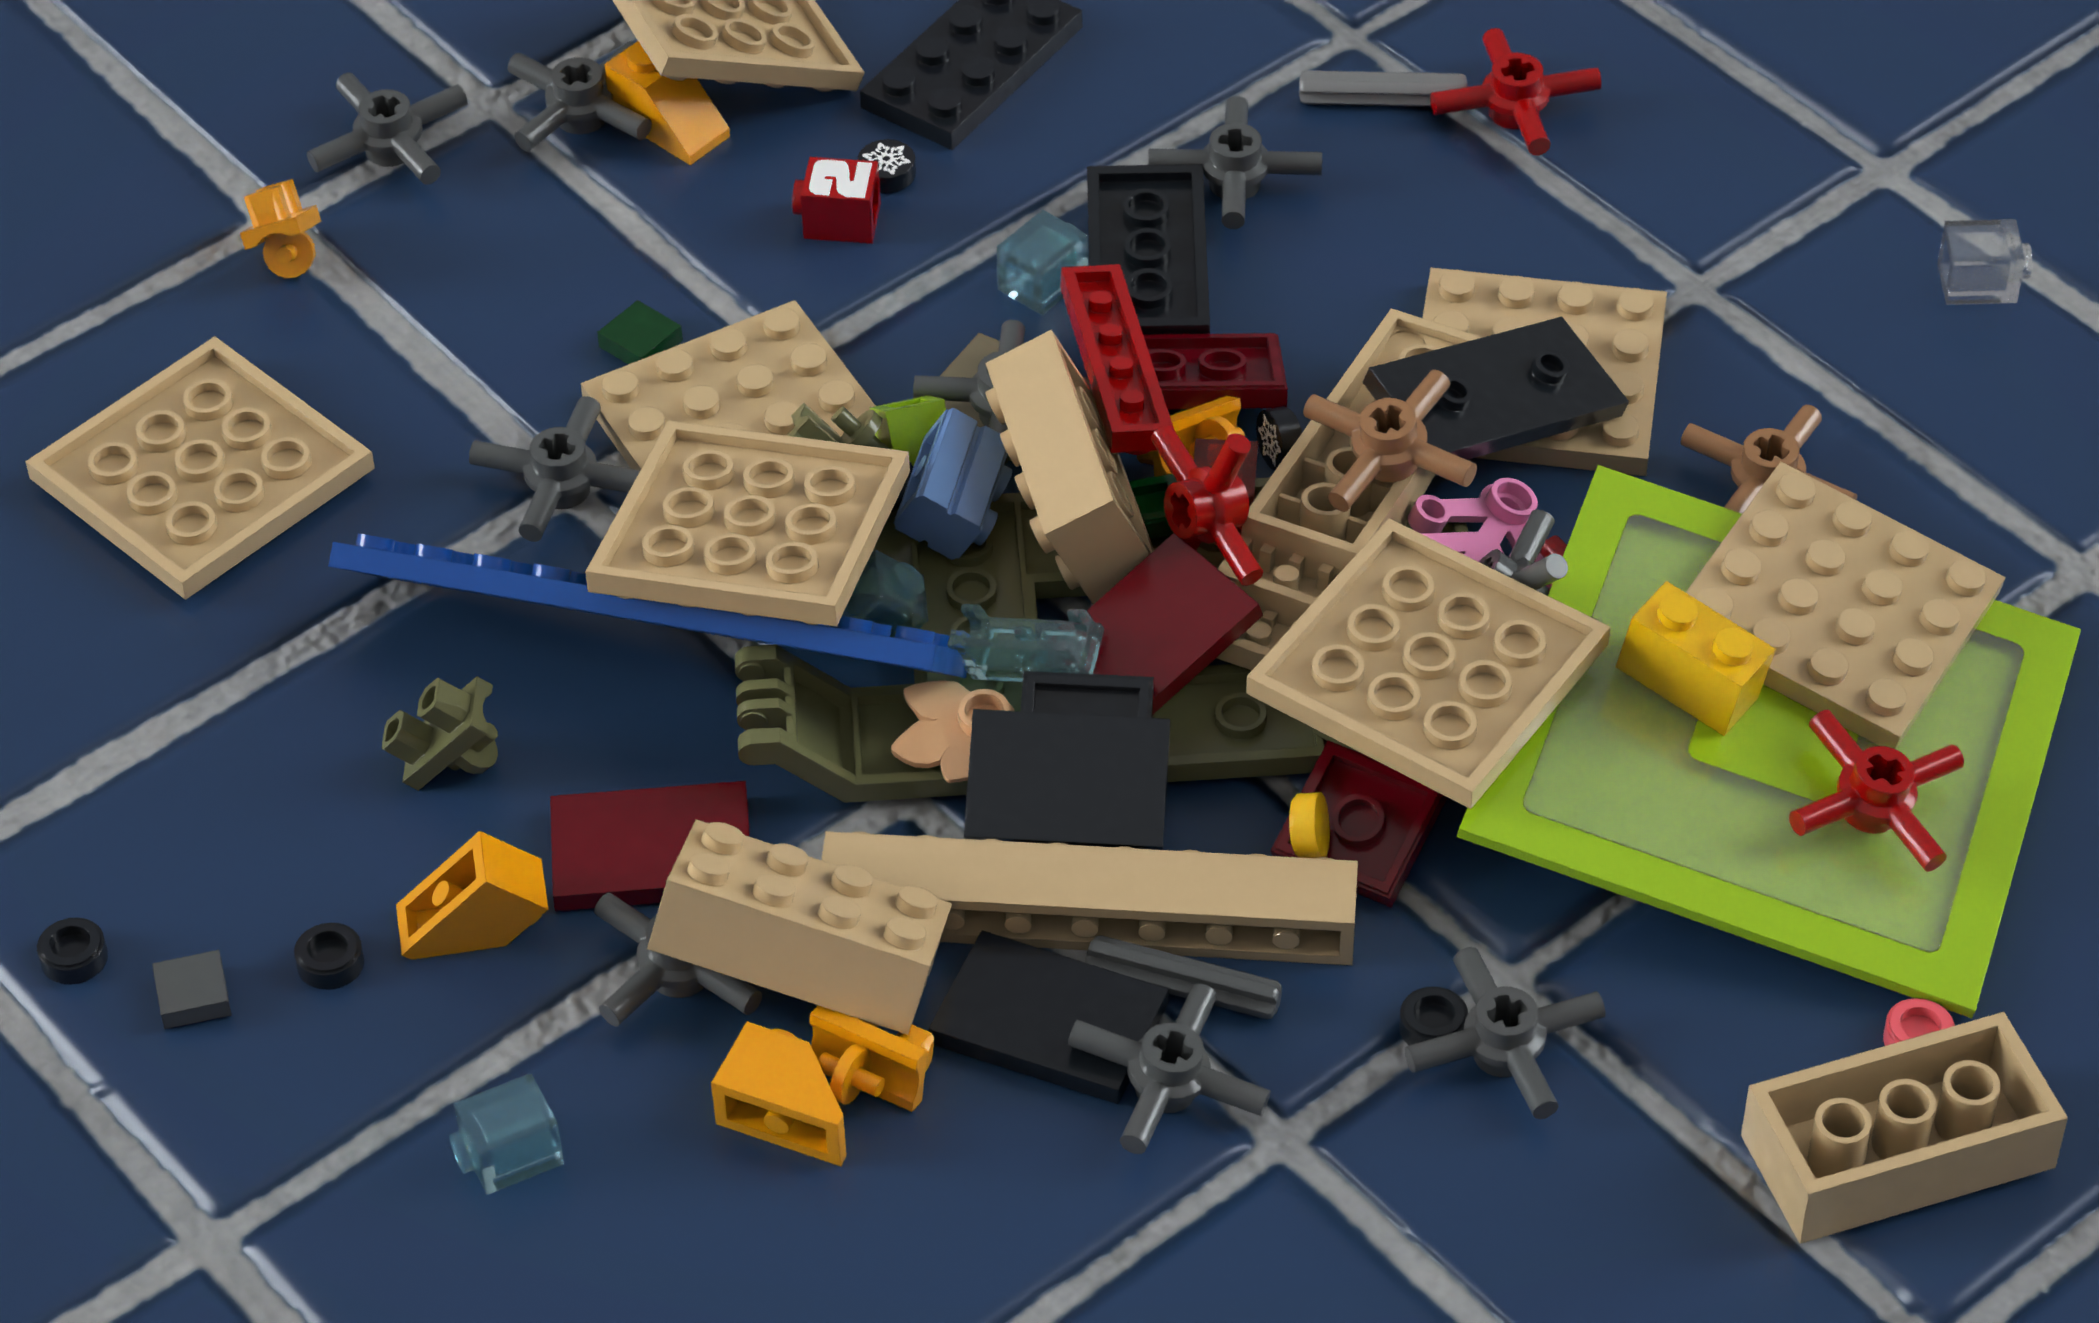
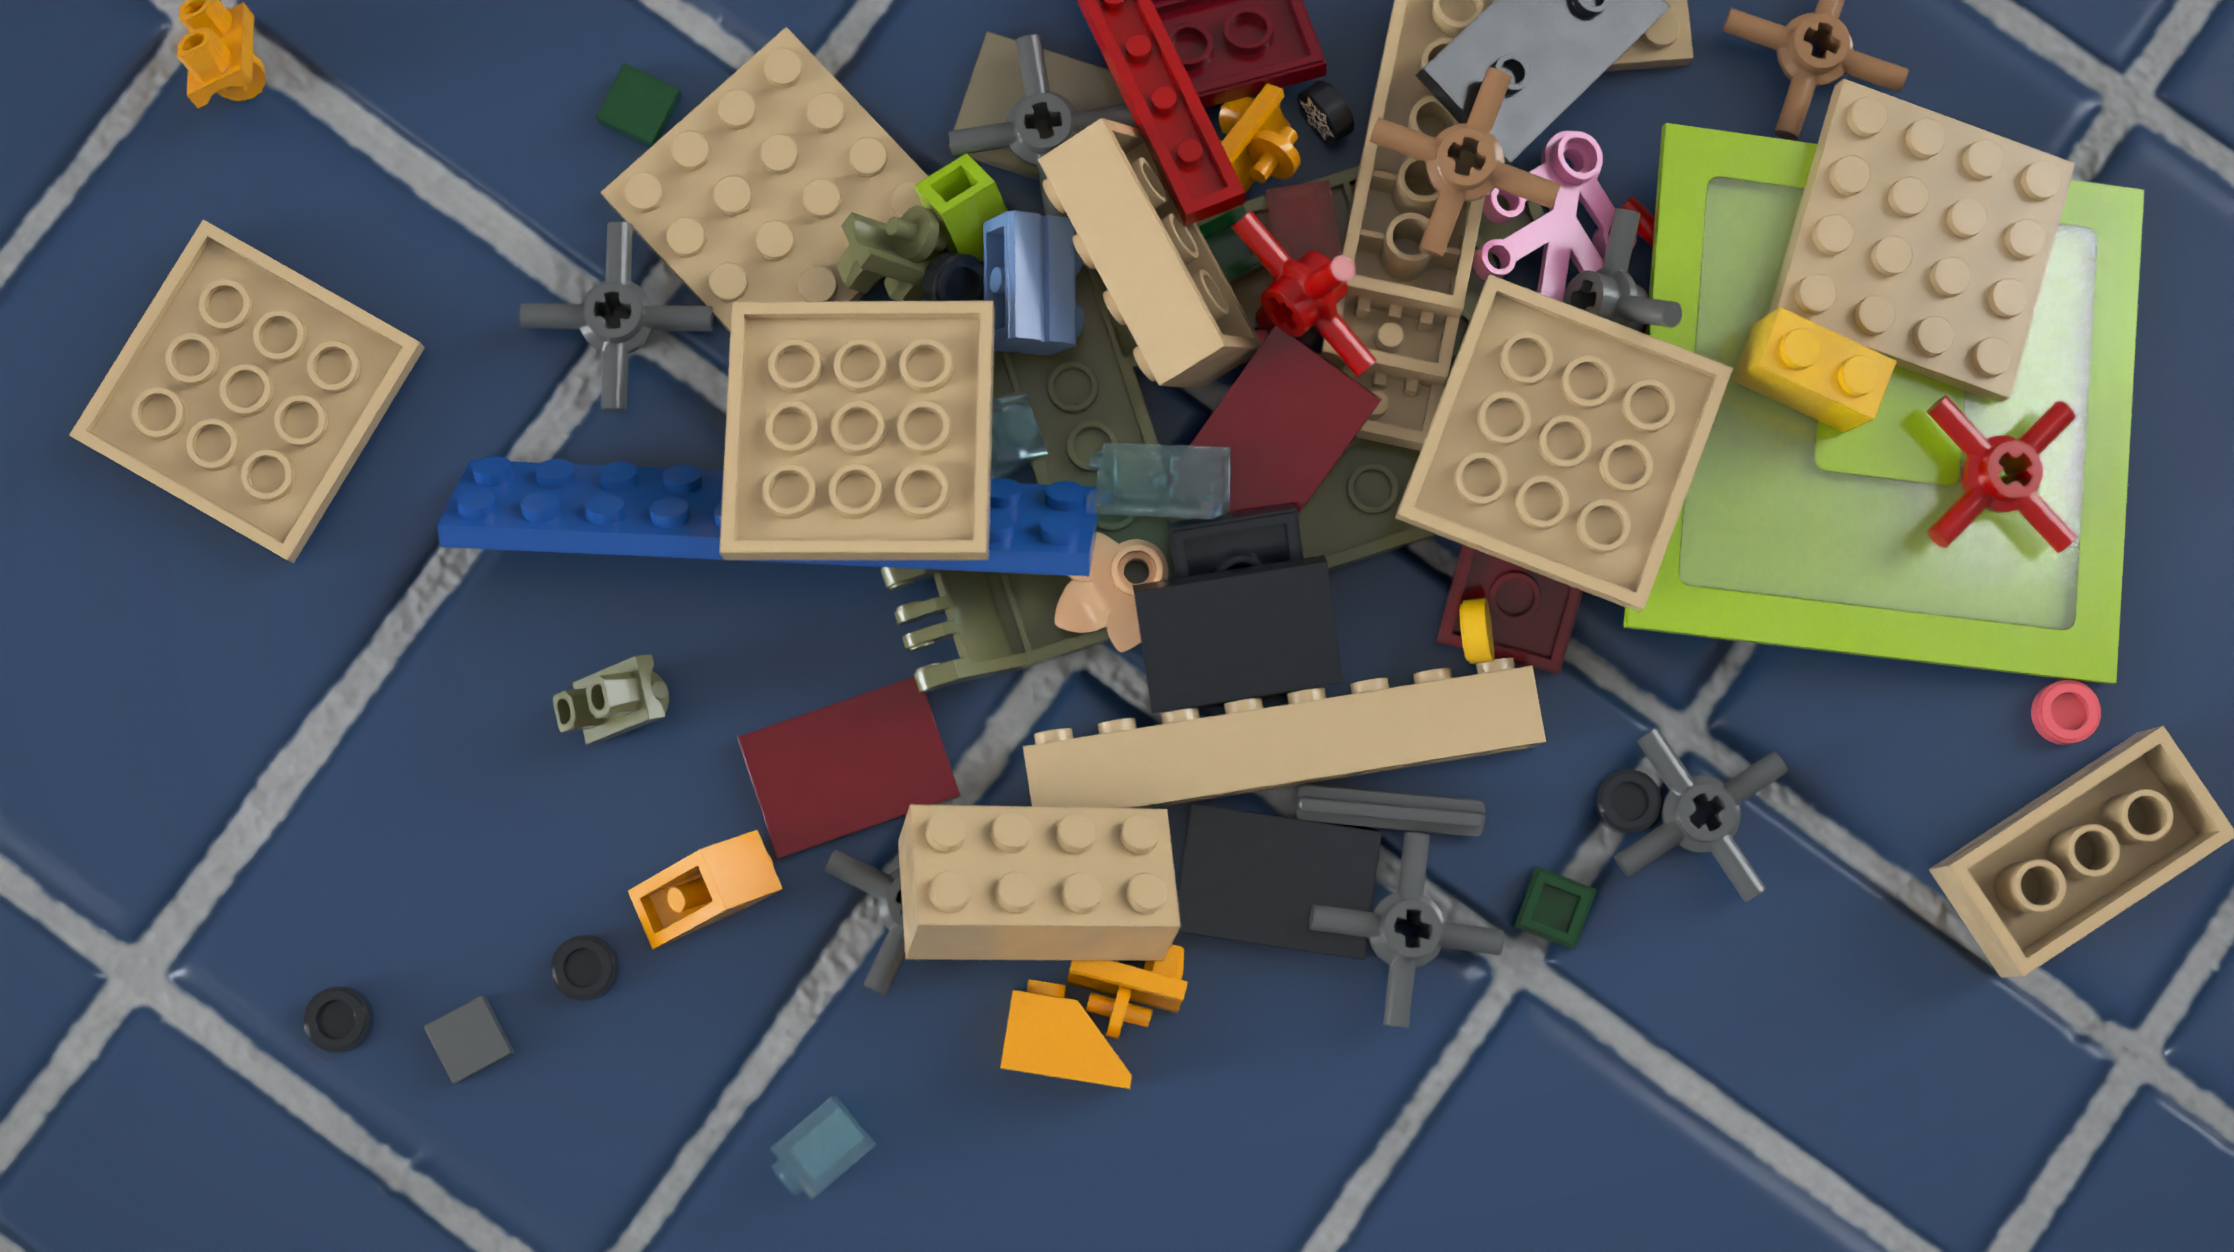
camera: 20 degrees left, 35 degrees up
none -> dark green tile [1512,866,1597,950]

